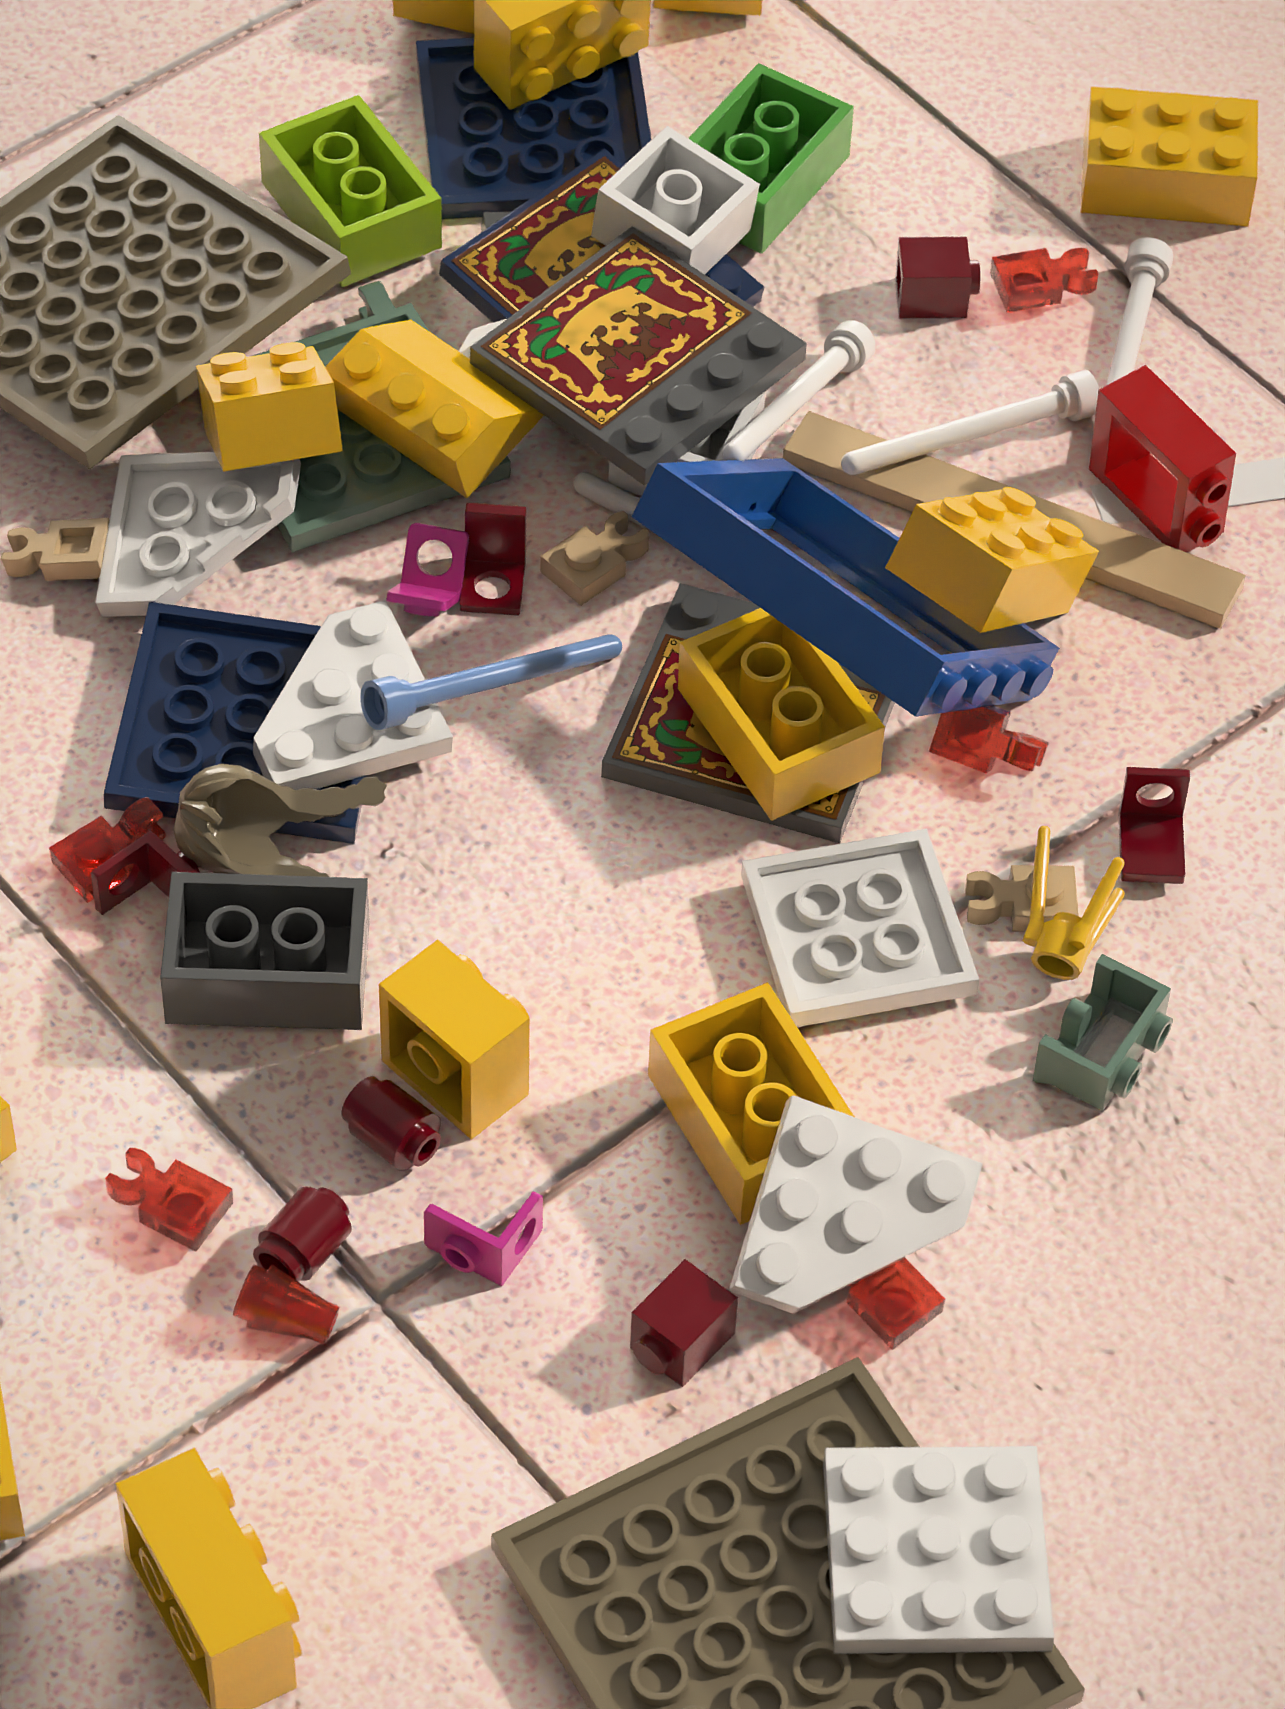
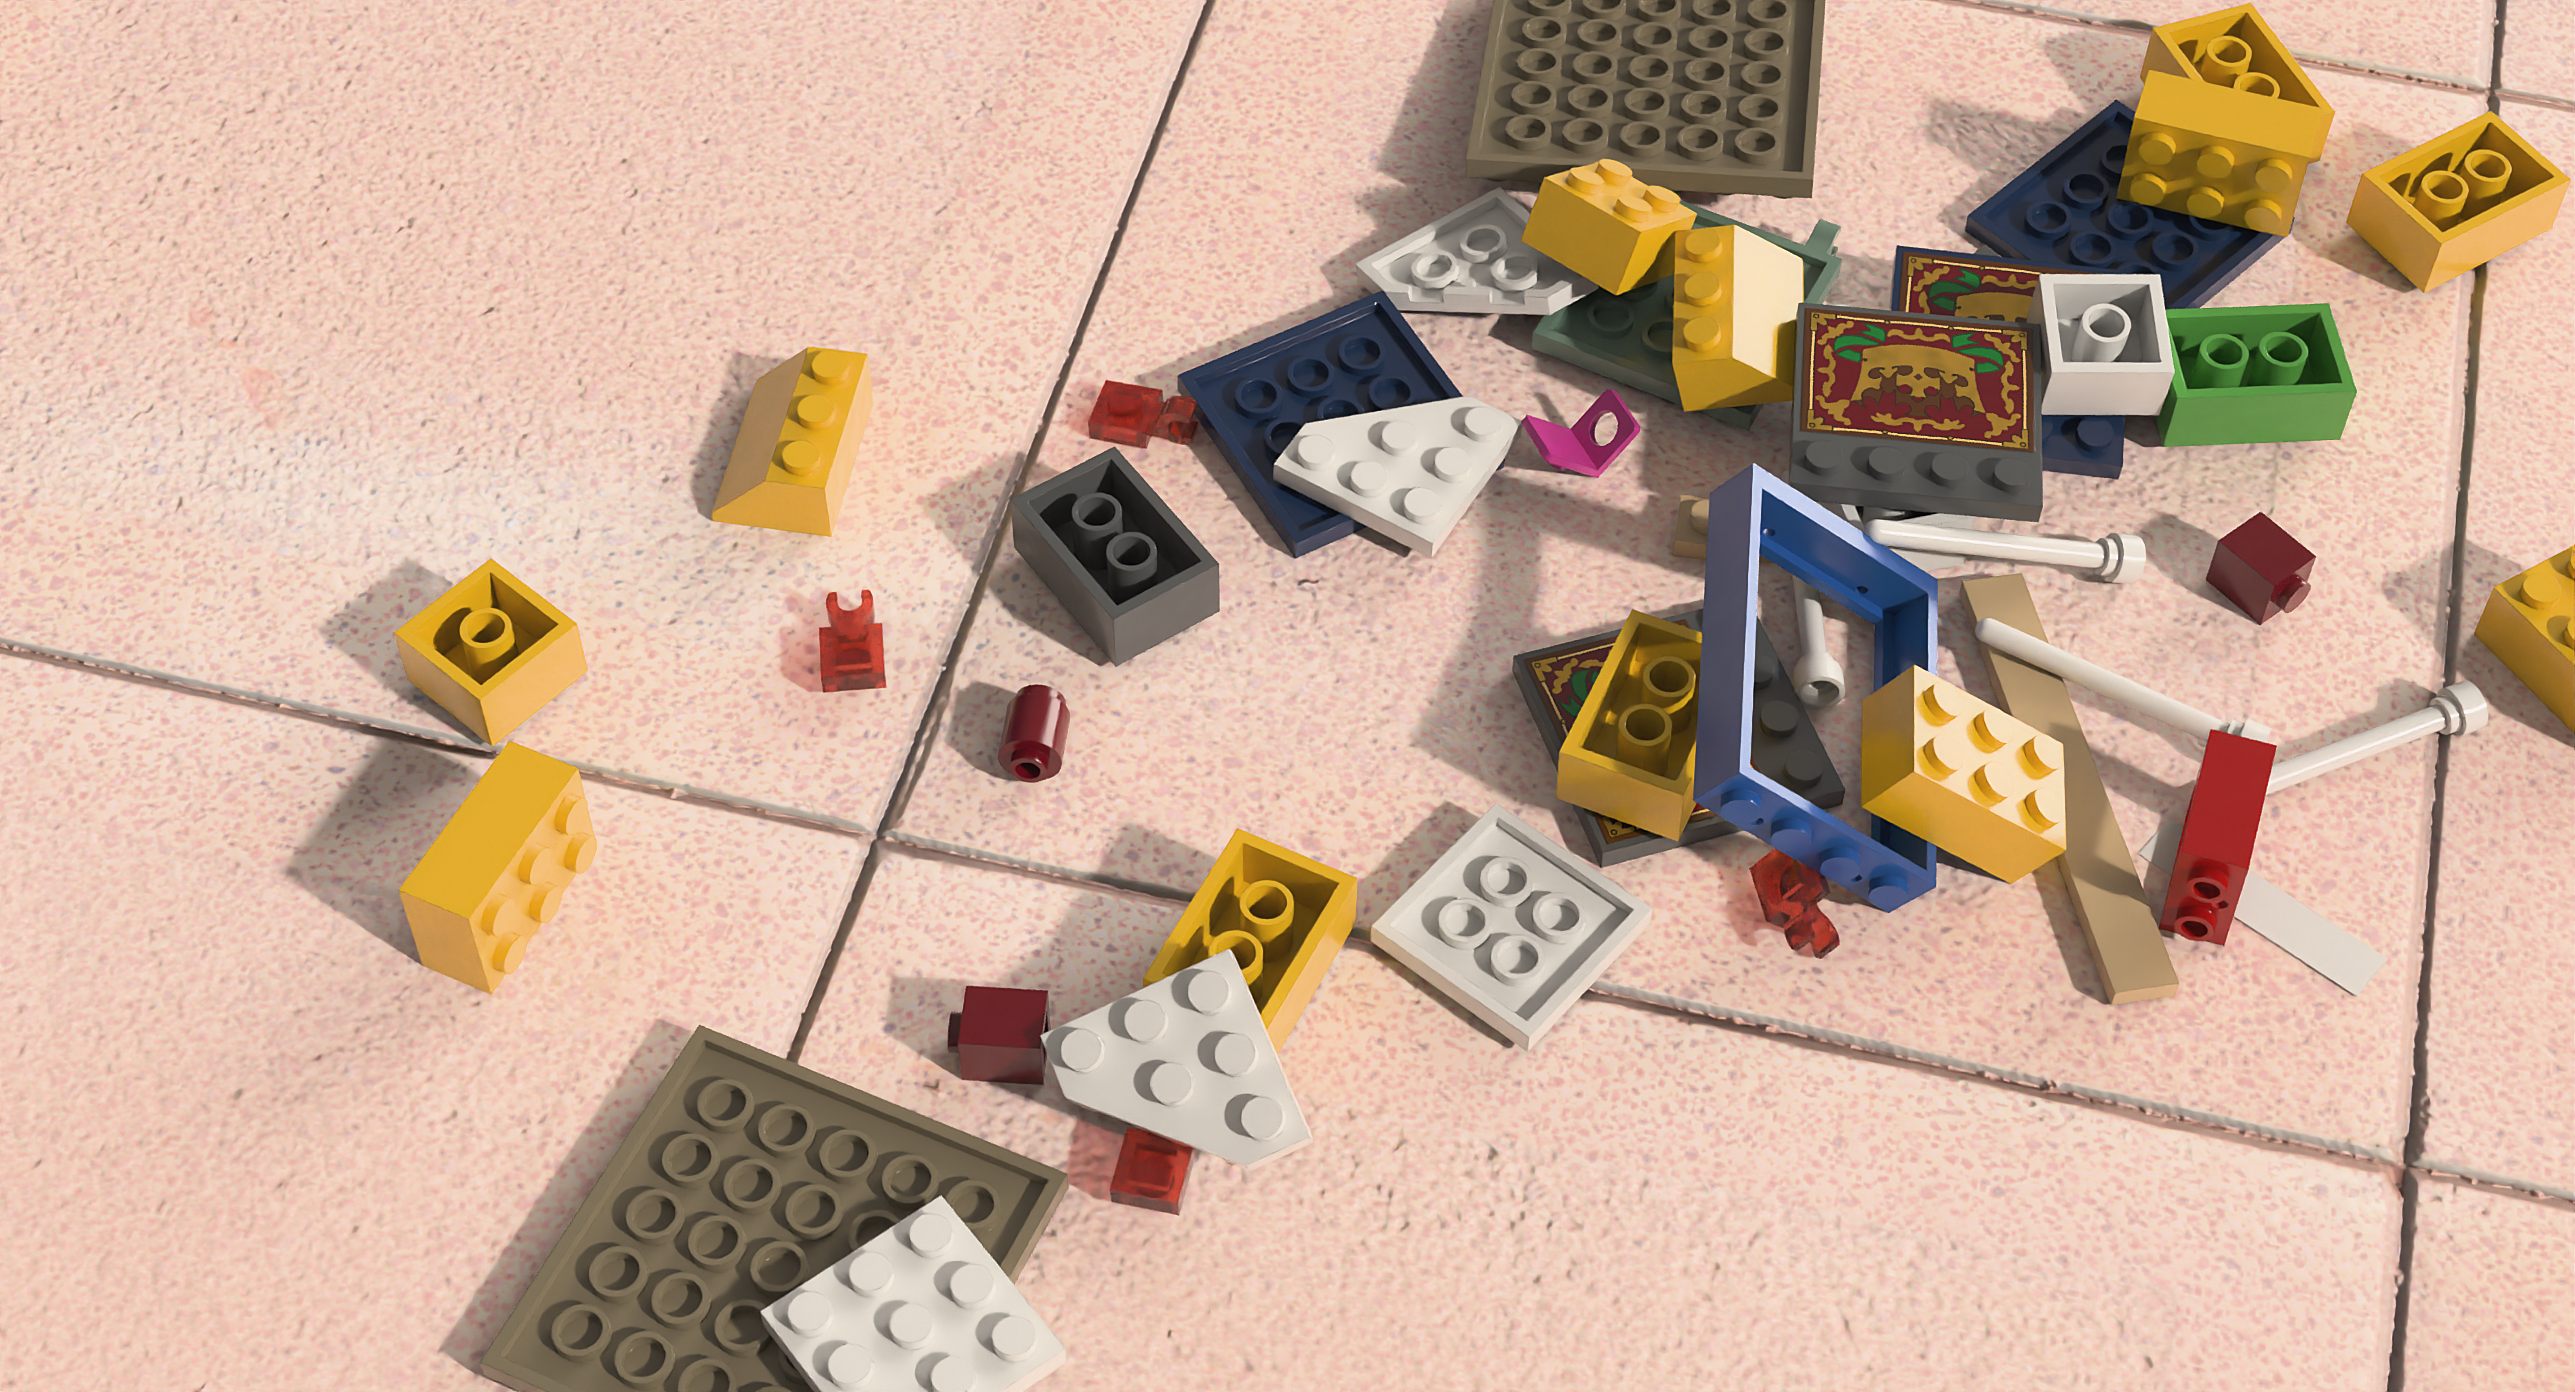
camera: 55 degrees right, 0 degrees up
tan plate [1,518,110,581] -> none
dark red bracket [91,830,200,915] -> none
dark tan hair [173,764,387,877] -> none
clear red cone [233,1264,341,1345] -> none
dark red brick [253,1186,352,1288] -> none
lime brick [258,94,442,287] -> none
medium blue piece [360,634,622,730] -> none
yellow brick [379,939,530,1140] -> none
dark pink bracket [423,1191,543,1287] -> none
dark red bracket [460,503,526,616] -> none
tan plate [965,865,1079,932] -> none
clear red plate [990,248,1099,313] -> none
yellow plant [1022,825,1125,980] -> none
sand green window [1033,954,1173,1111] -> none
dark red bracket [1118,767,1190,884] -> none

